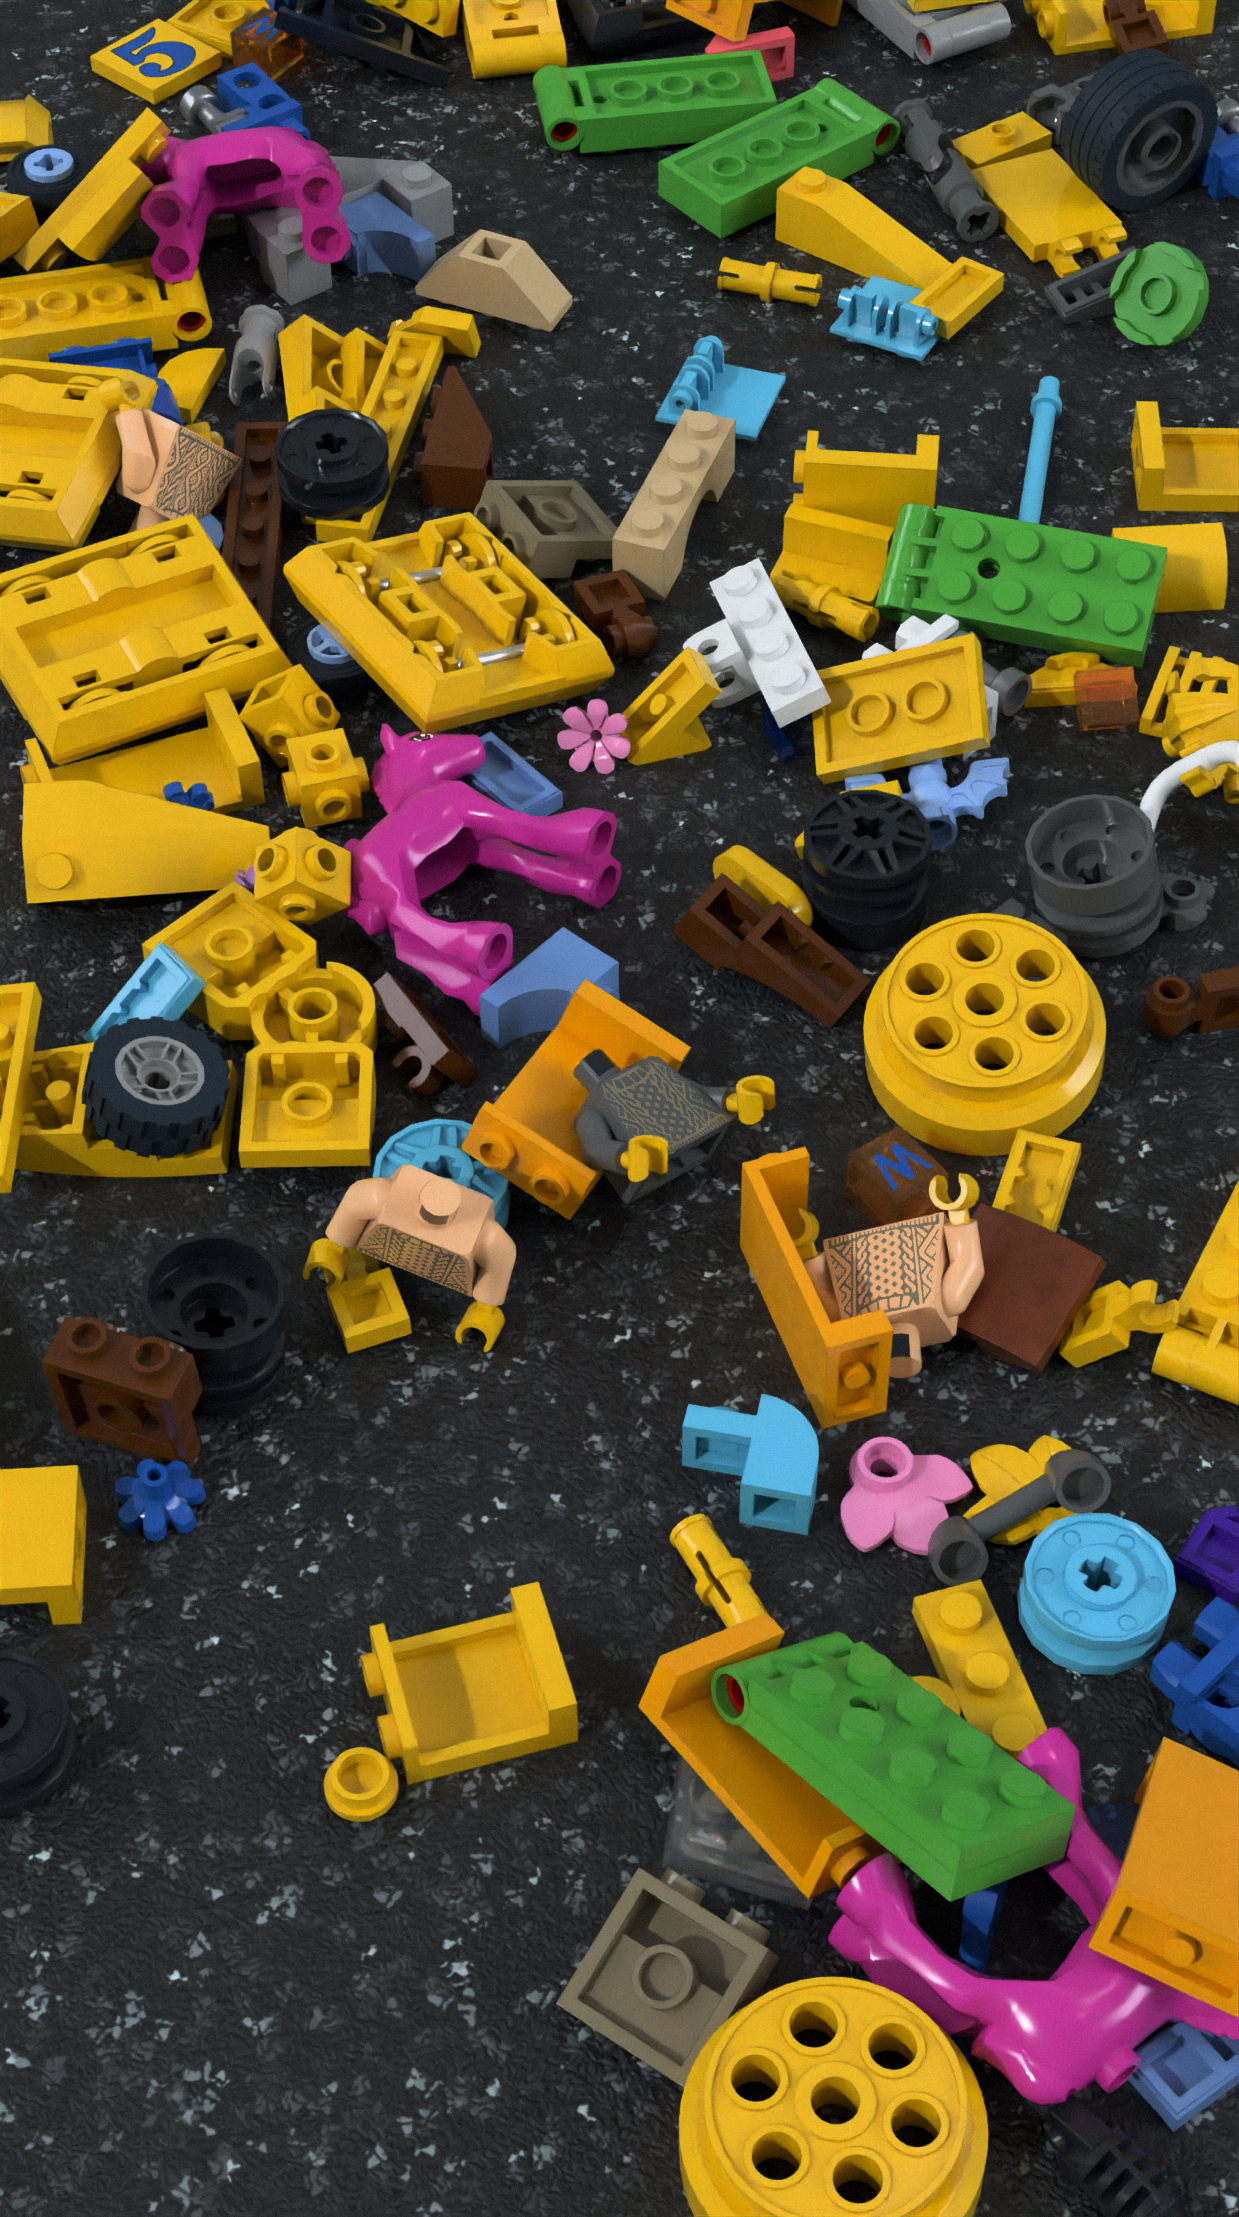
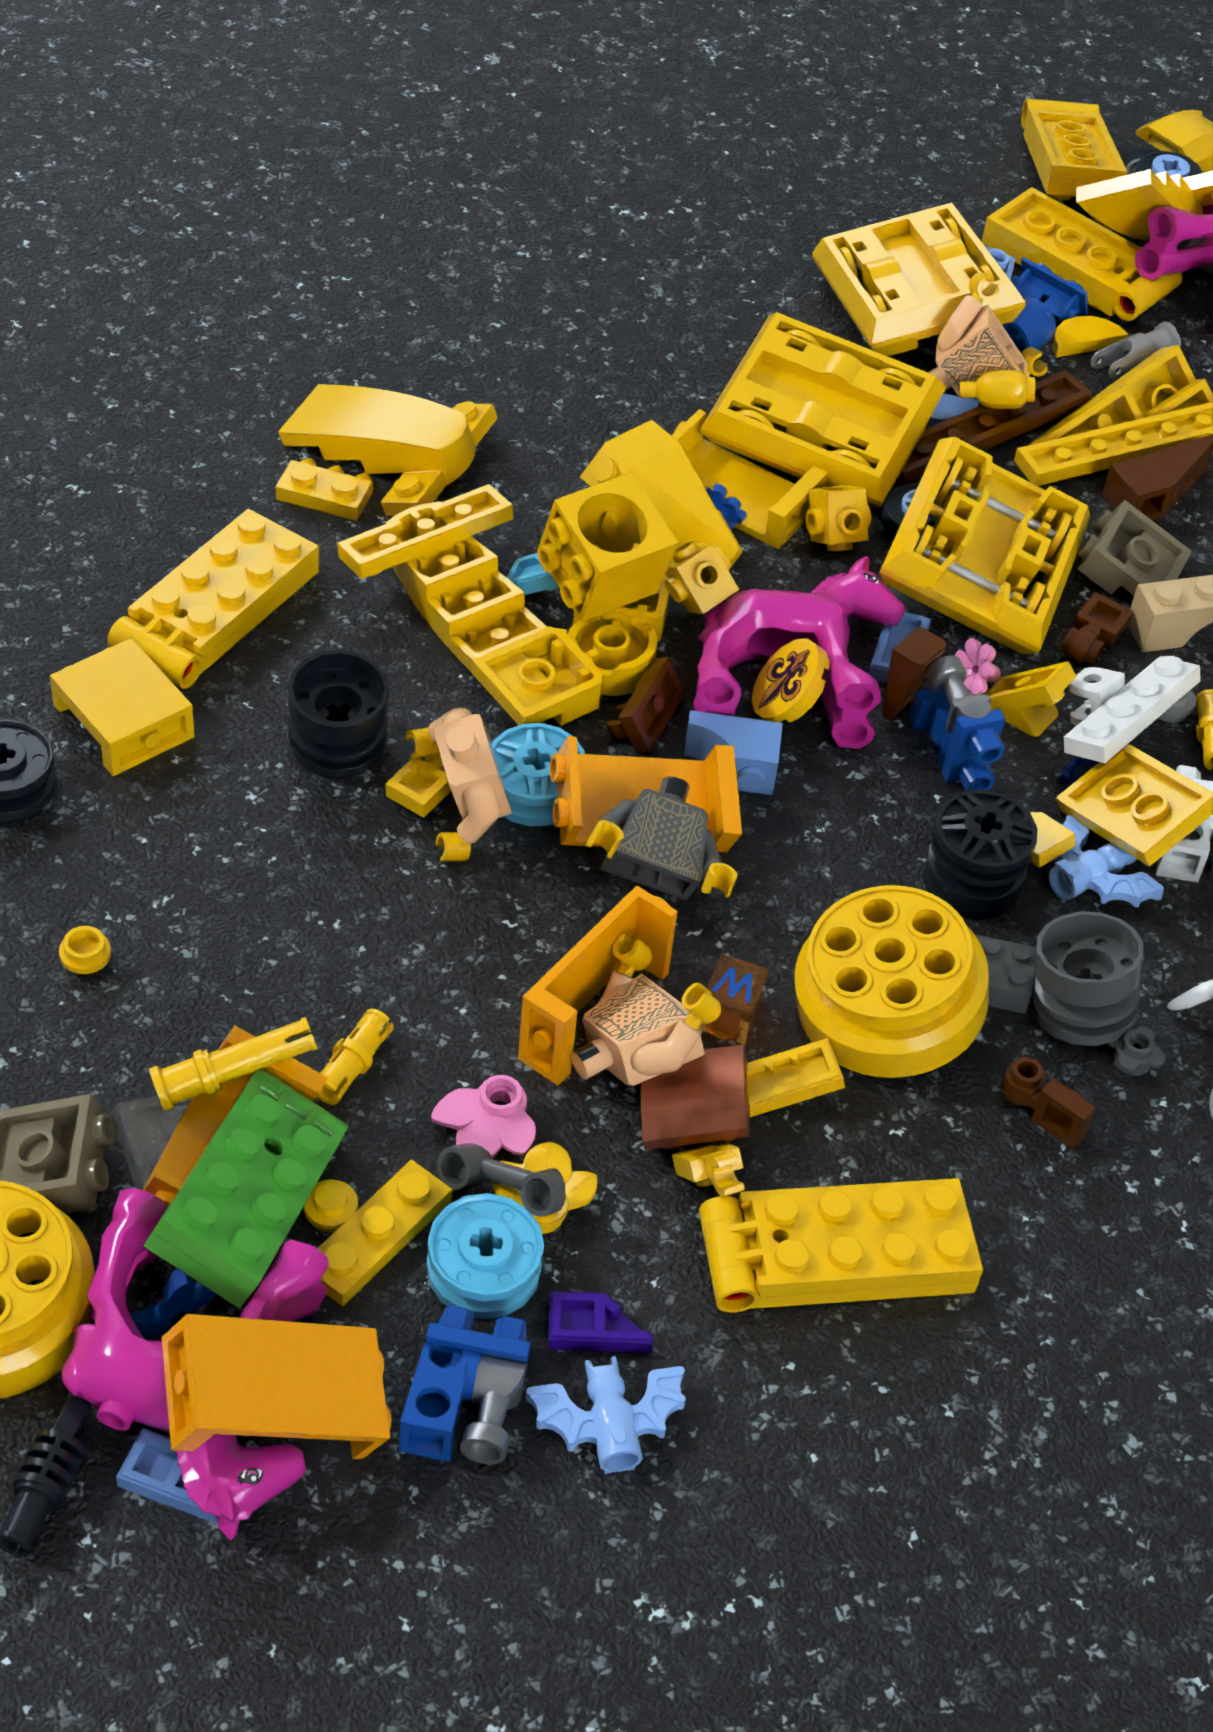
camera: 50 degrees right, 0 degrees up
reddish brown plate [42,1316,203,1470] -> none
black wheel [82,1016,231,1159] -> none
blue plant [114,1458,206,1541] -> none
black wheel [275,408,390,521] -> none
yellow brick [281,728,370,829] -> none
yellow panel [360,1582,578,1785] -> none
reddish brown slope [672,872,871,1029] -> none
medium azure brick [682,1394,819,1535] -> none
yellow tile [713,845,813,927] -> none
none -> yellow pin [149,1017,318,1112]
none -> yellow brick [537,471,678,622]
none -> yellow tile [752,638,830,723]
none -> reddish brown slope [882,626,946,720]
none -> blue hips [909,655,1005,791]
none -> yellow plant [959,370,1035,409]

